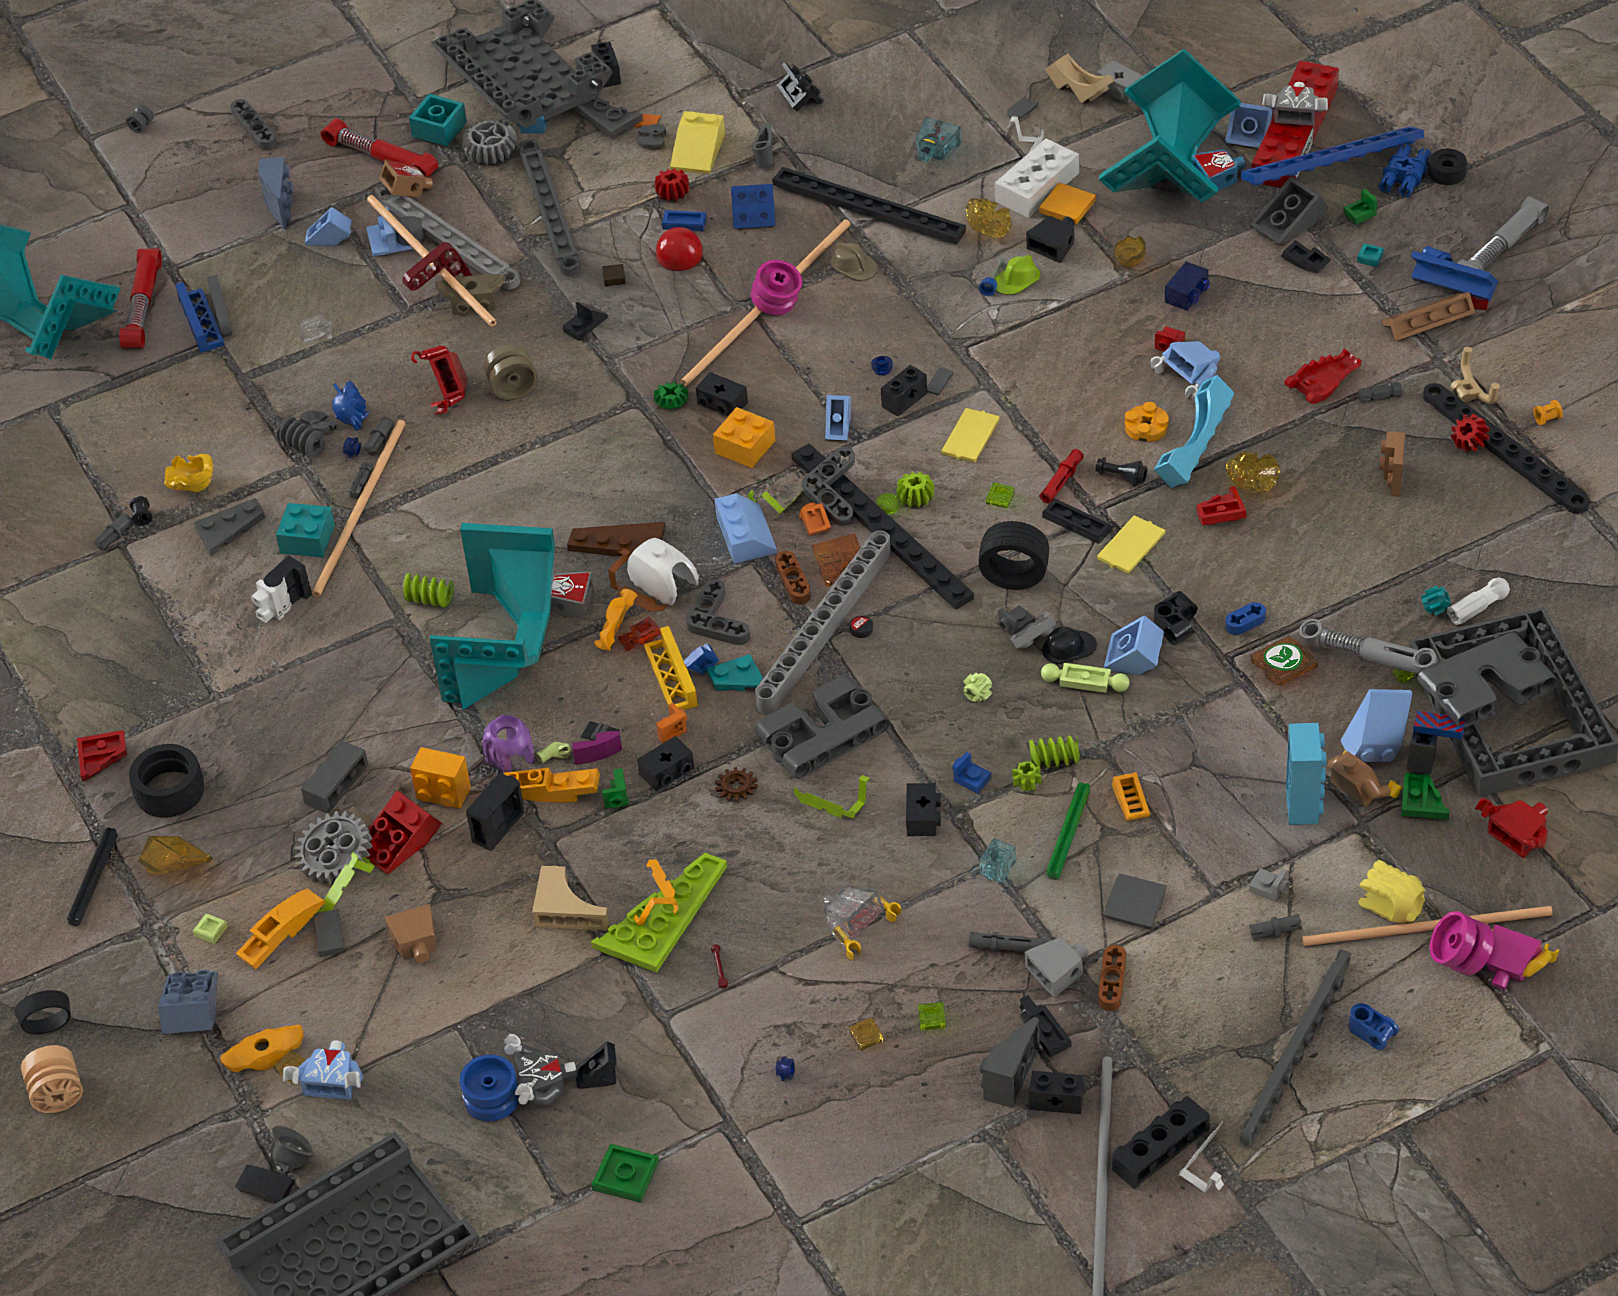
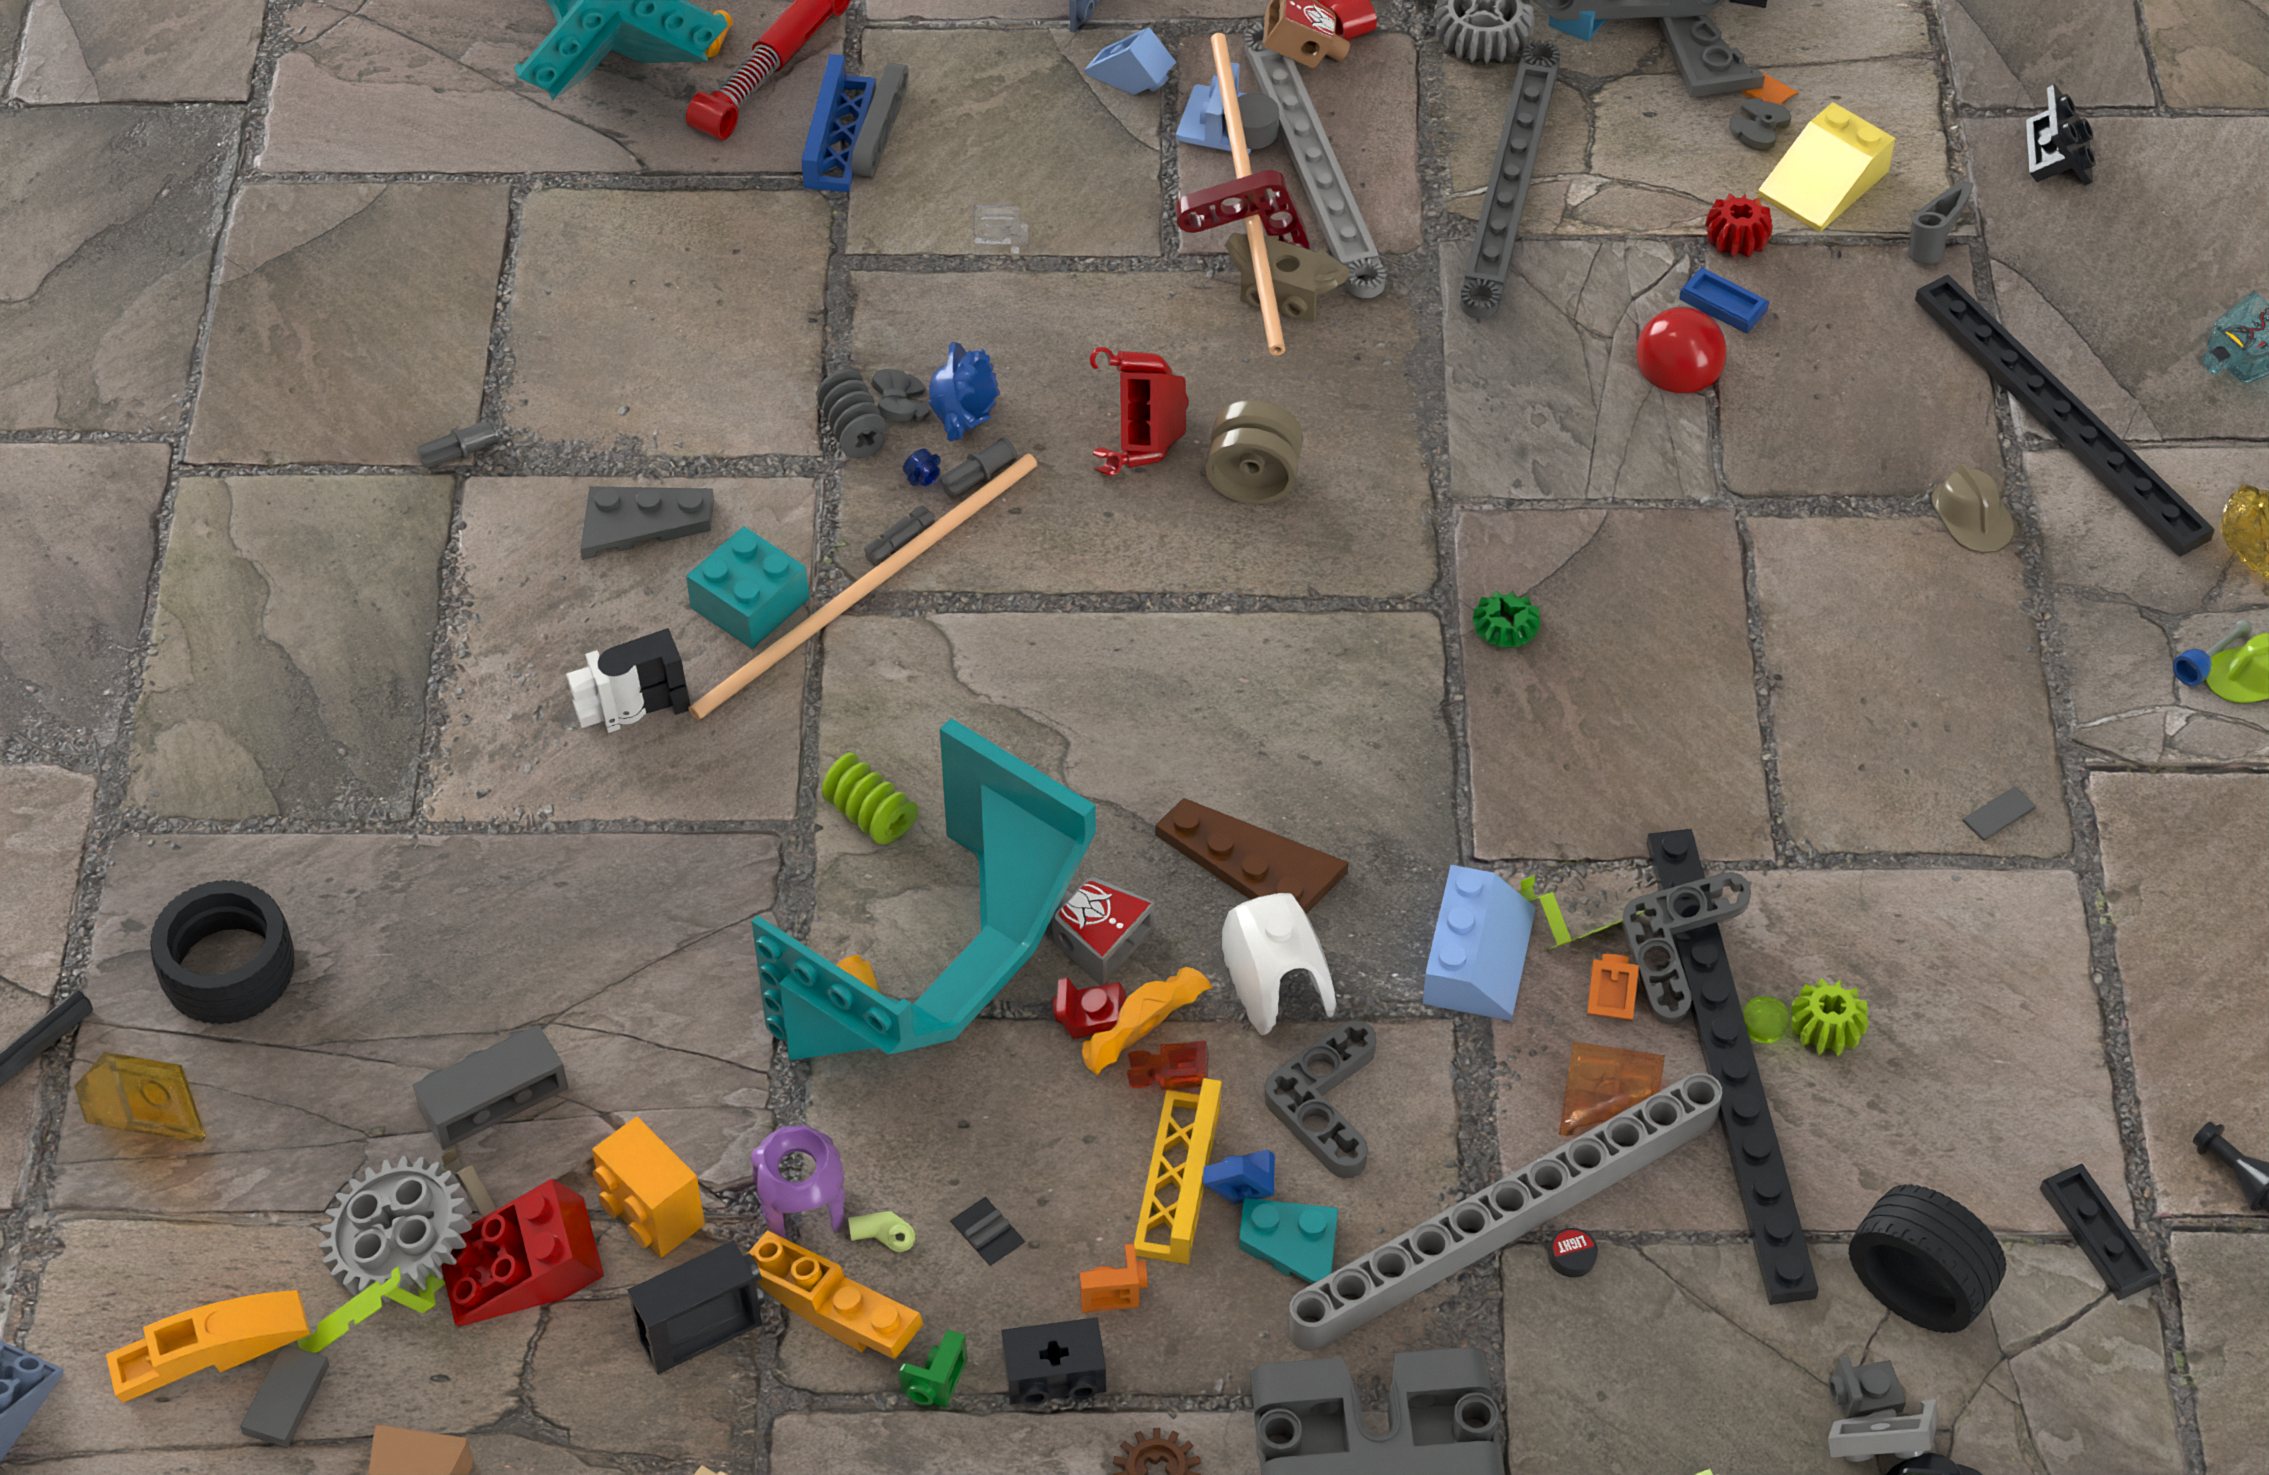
camera: 25 degrees right, 5 degrees up
red wing [77,730,127,781] -> none
black bush [129,496,152,526] -> none
yellow hair [164,454,214,493] -> none
yellowish green tile [193,913,228,944] -> none
black slope [563,302,608,341] -> none
magenta slope [572,731,622,765] -> none
dark brown tile [602,264,626,286] -> none
dark orange piece [608,549,667,612] -> none
light nougat piece [680,219,851,387] -> none
black brick [696,372,748,416] -> none
light orange brick [713,407,776,468] -> none
blue bracket [731,184,775,228] -> none
dark pink wheel [750,260,802,315] -> none
dark orange beam [775,551,811,604] -> none
light blue slope [825,395,852,440] -> none
clear blue plate [871,356,893,376] -> none
black brick [881,365,928,417] -> none
light yellow piece [941,408,1000,463] -> none
clear neon green tile [986,482,1015,509] -> none
red pin [1039,449,1084,504] -> none
light yellow piece [1097,516,1166,574] -> none
none -> red bracket [1052,977,1126,1039]

